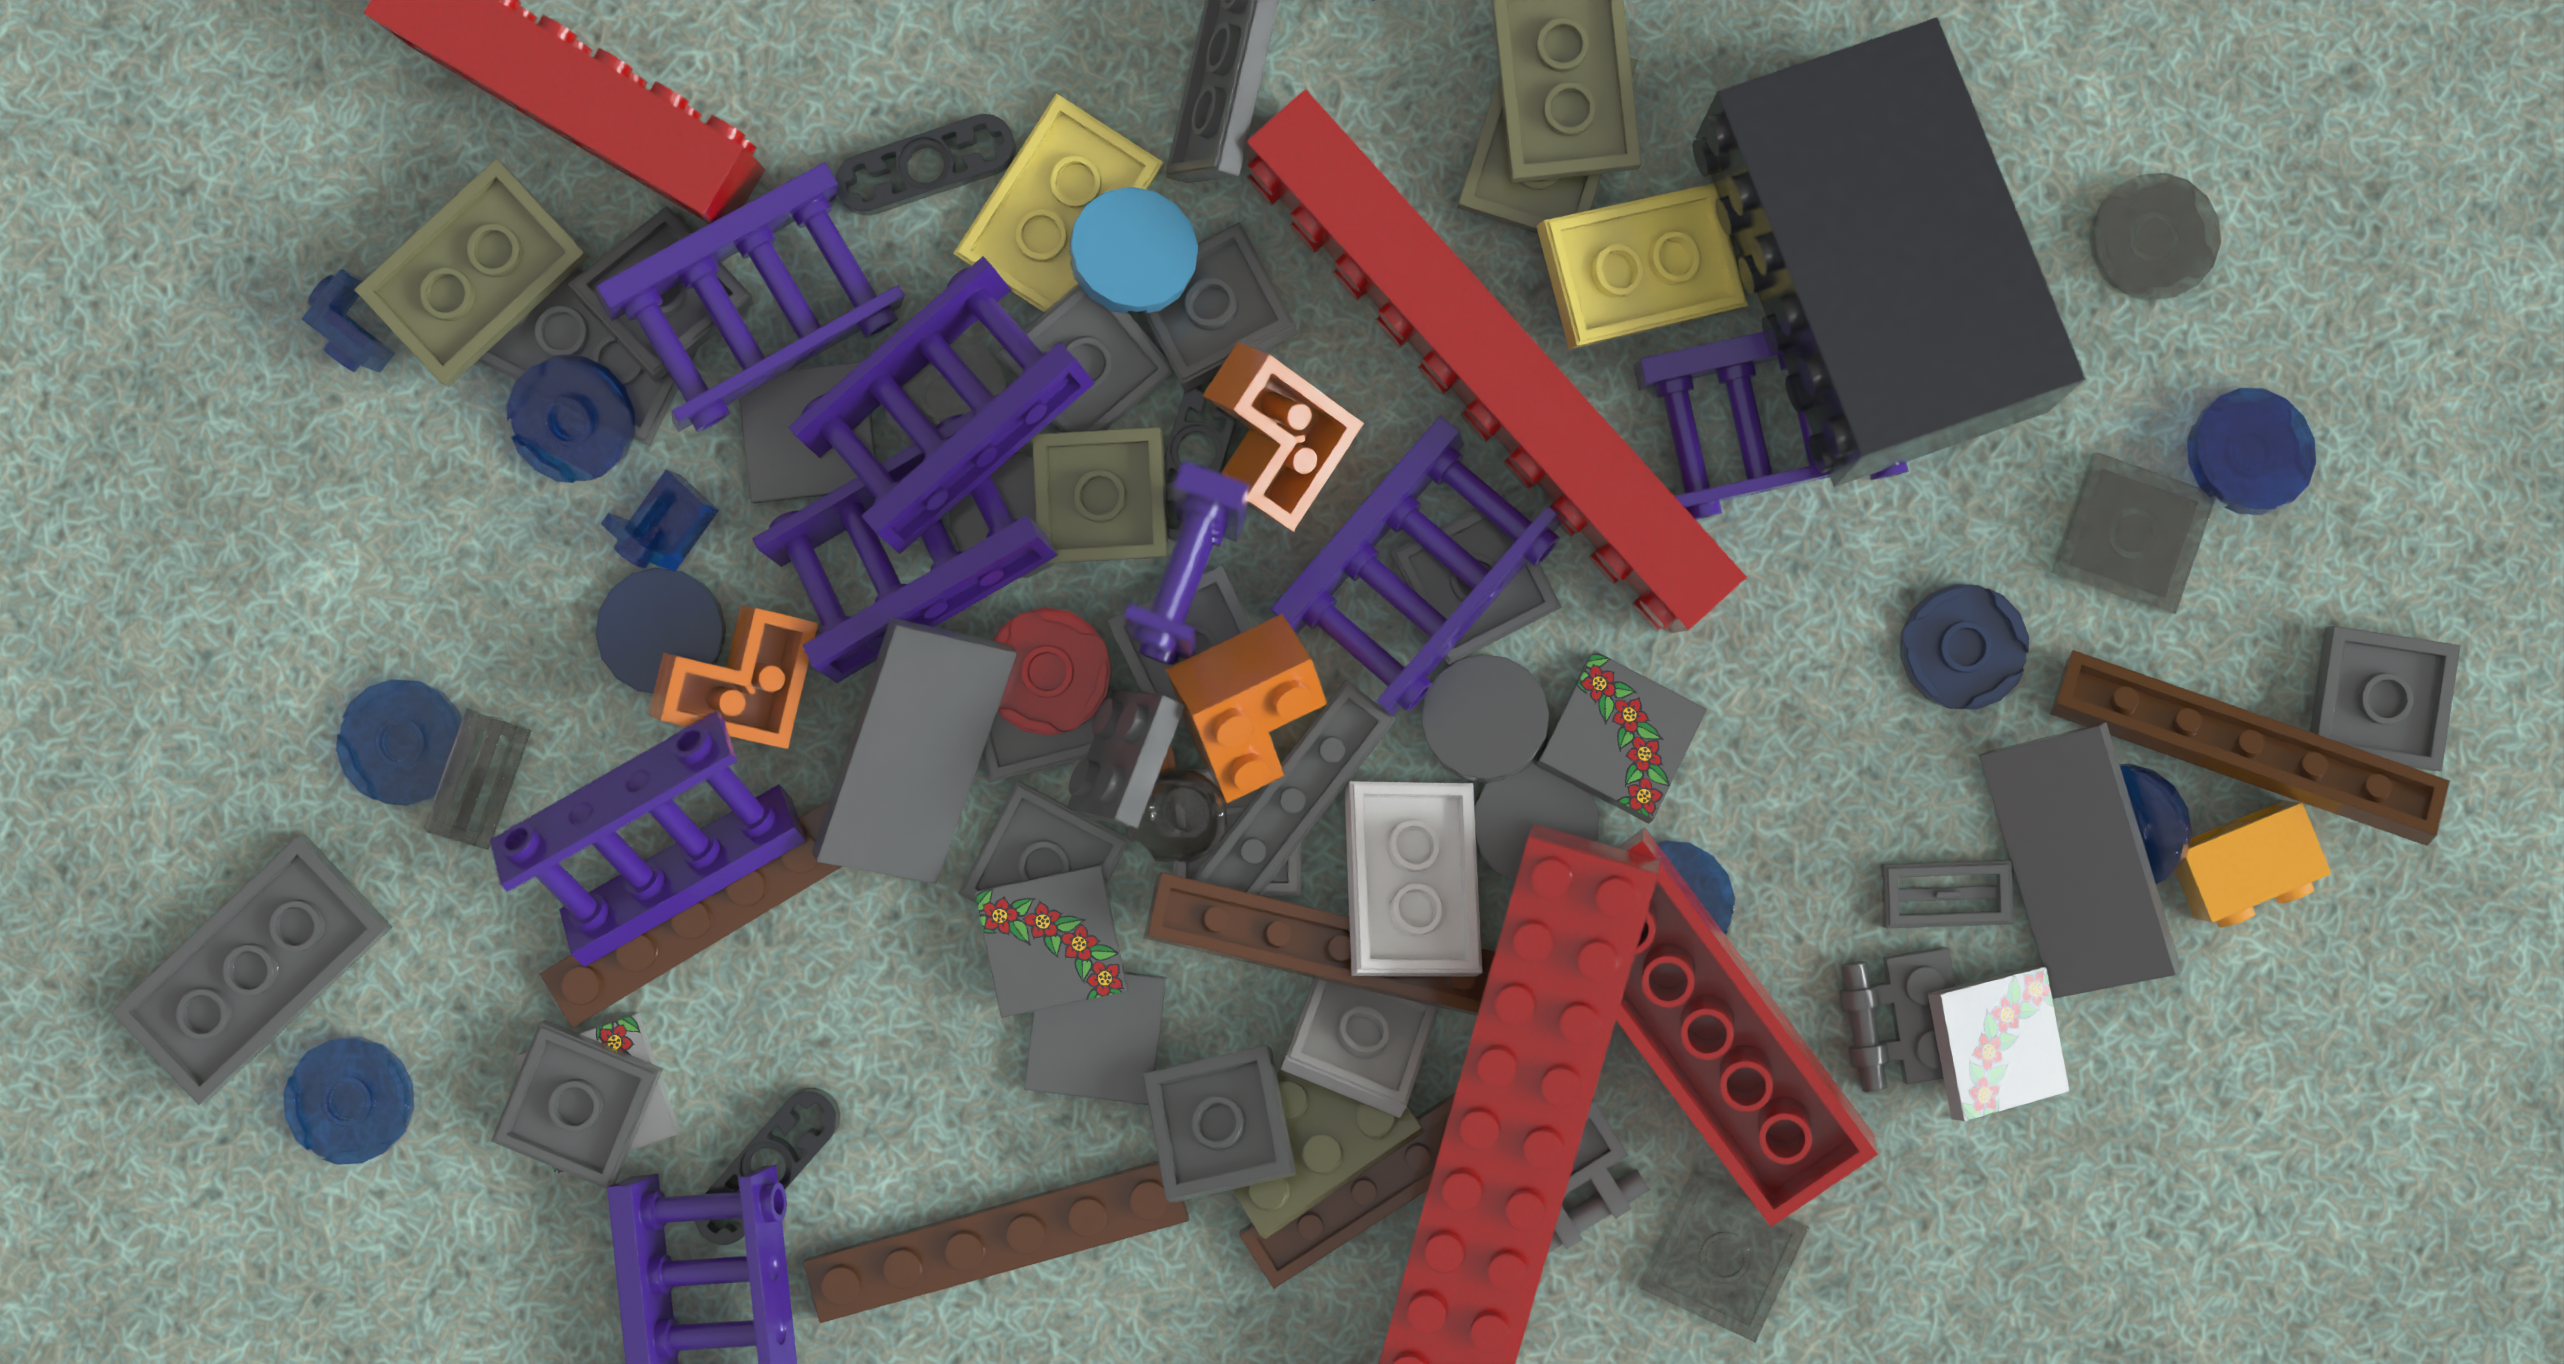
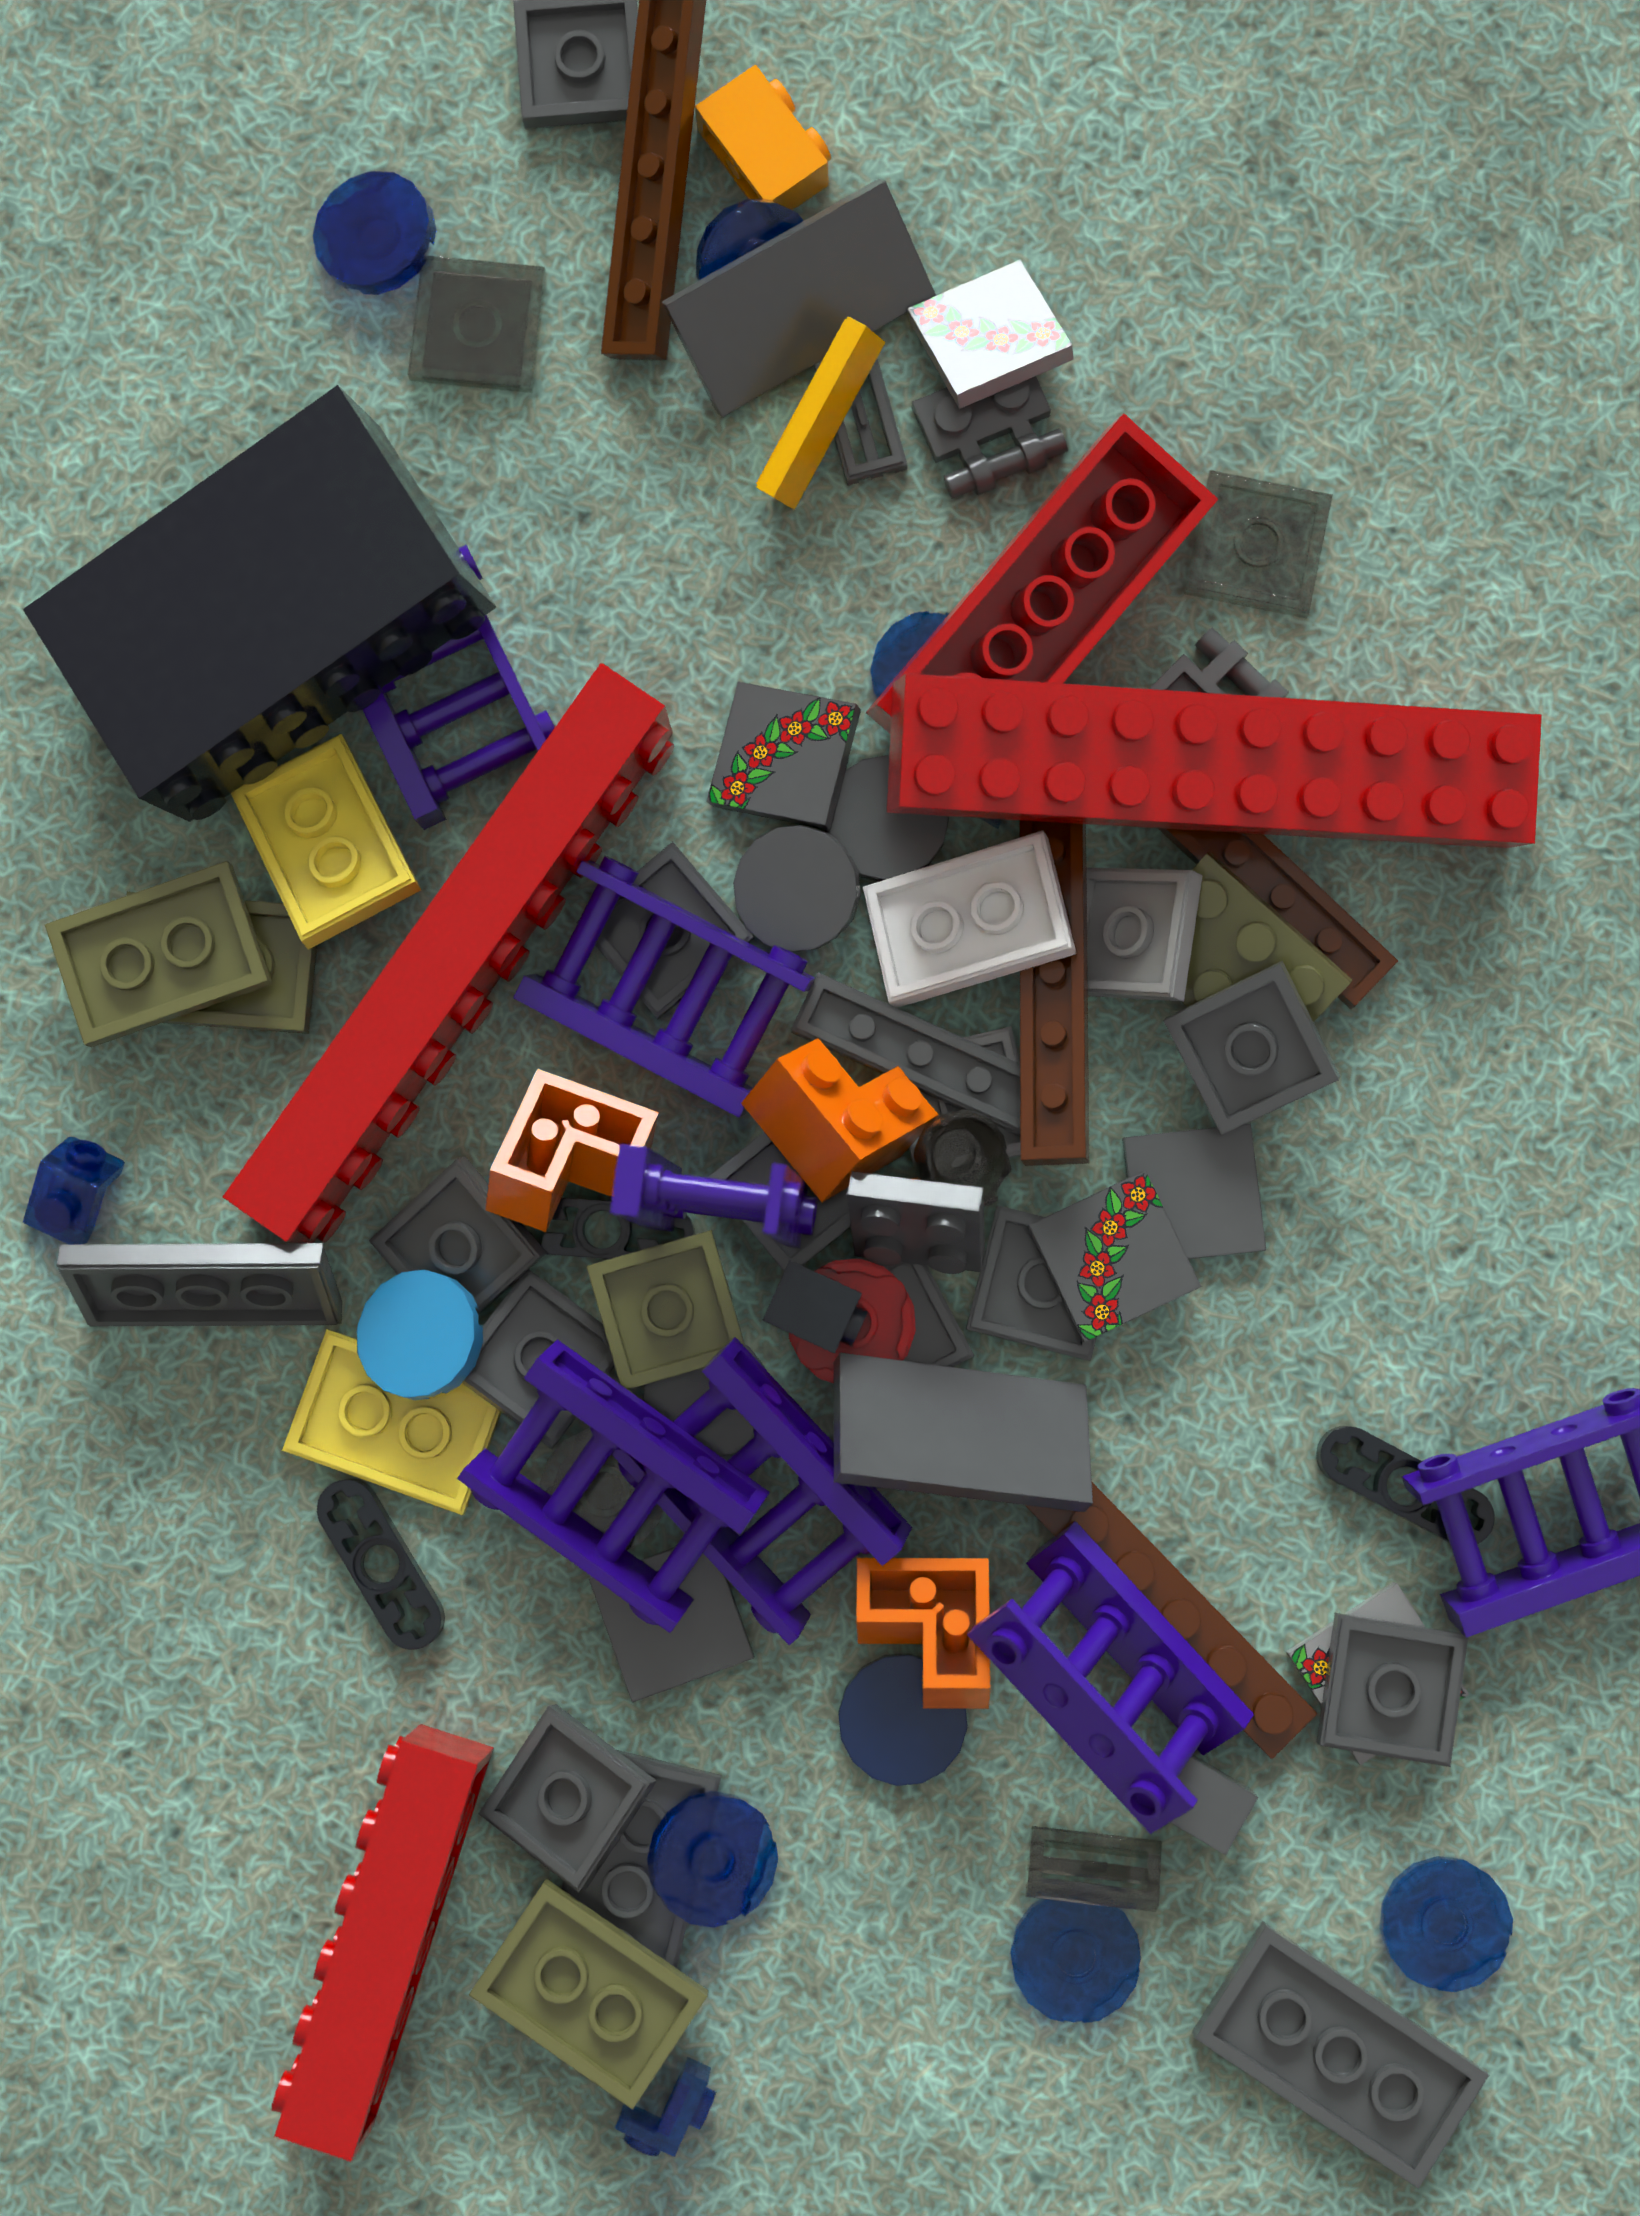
camera: 90 degrees left, 5 degrees down
dark purple fence [596,162,905,432] -> none
clear blue bracket [601,469,719,572] -> none
reddish brown plate [803,1160,1189,1323] -> none
dark blue tile [1900,584,2029,710] -> none
clear smoke tile [2089,173,2221,302] -> none
none -> yellow tile [756,316,886,510]
none -> black brick [762,1260,868,1354]
none -> dark grey brick [1170,1755,1258,1855]

